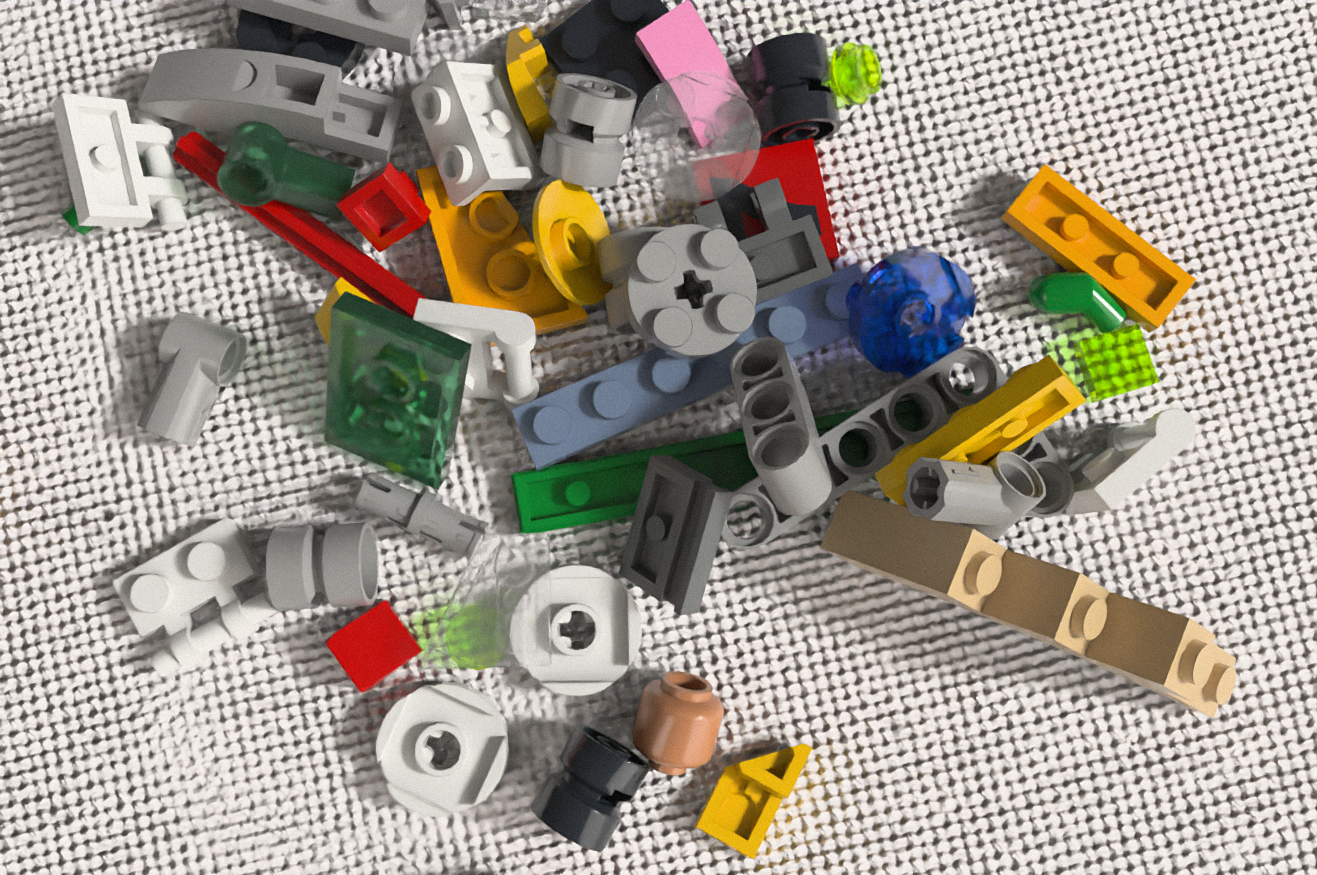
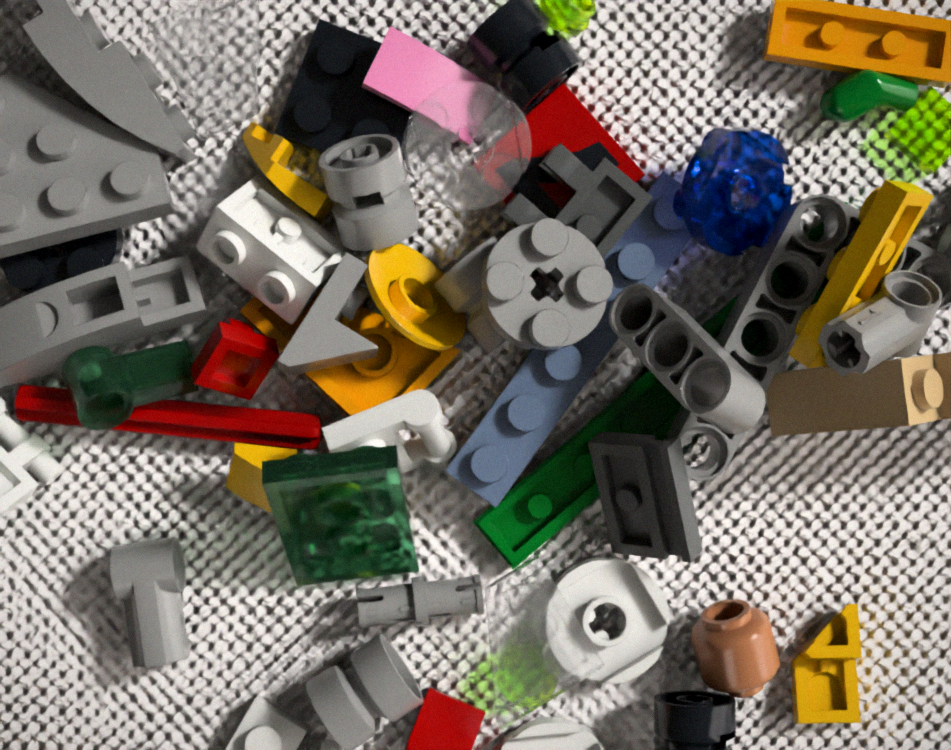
camera: 30 degrees left, 5 degrees up
none -> light grey slope [277,252,379,376]

